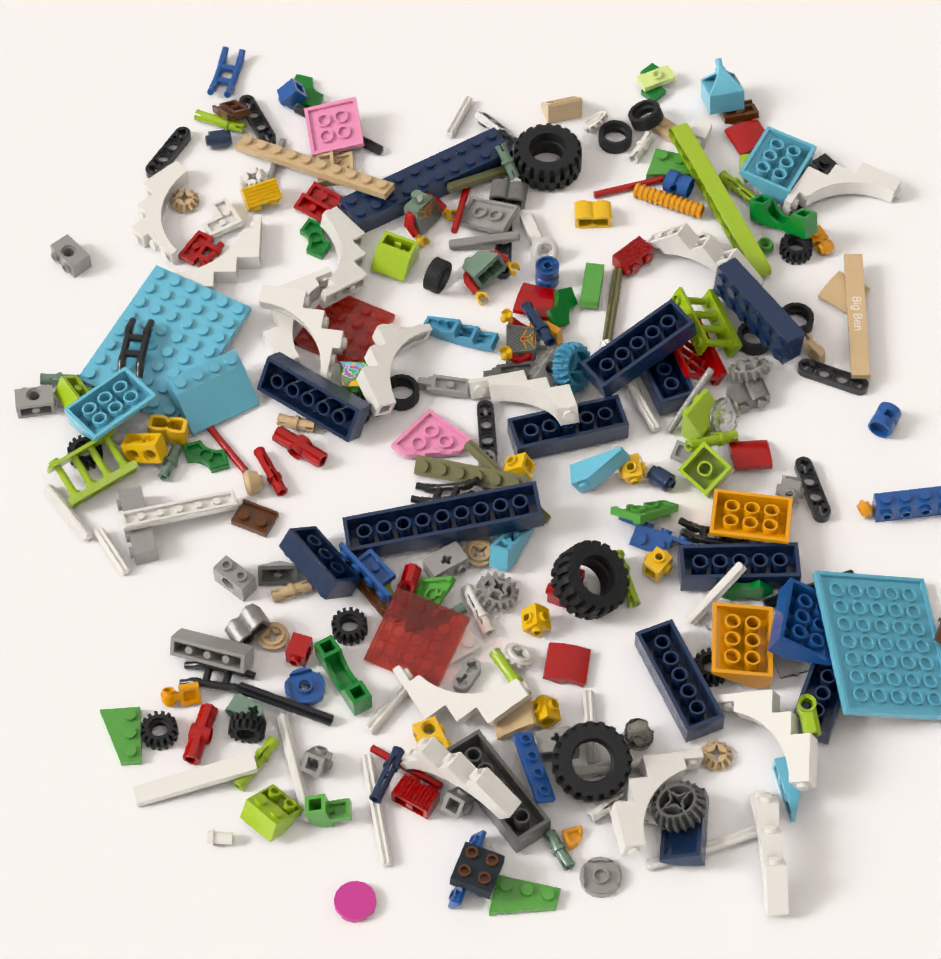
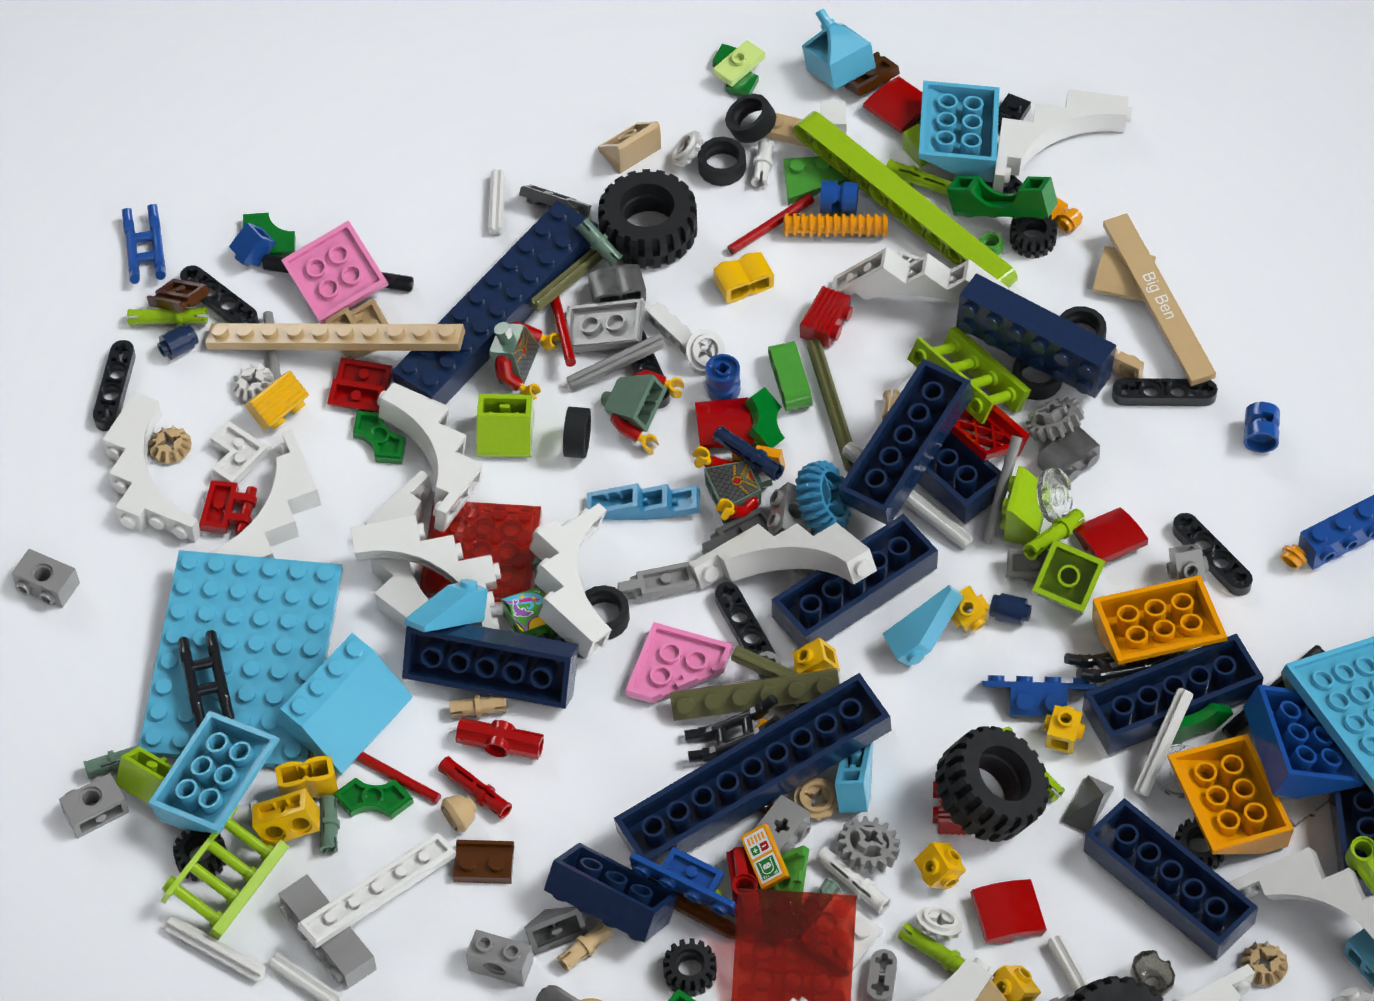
camera: 20 degrees left, 0 degrees up
bright green wing [610,500,679,525] -> none
none -> medium azure slope [404,579,488,632]
none -> tile [740,824,790,890]
none -> dark grey slope [1063,775,1114,833]

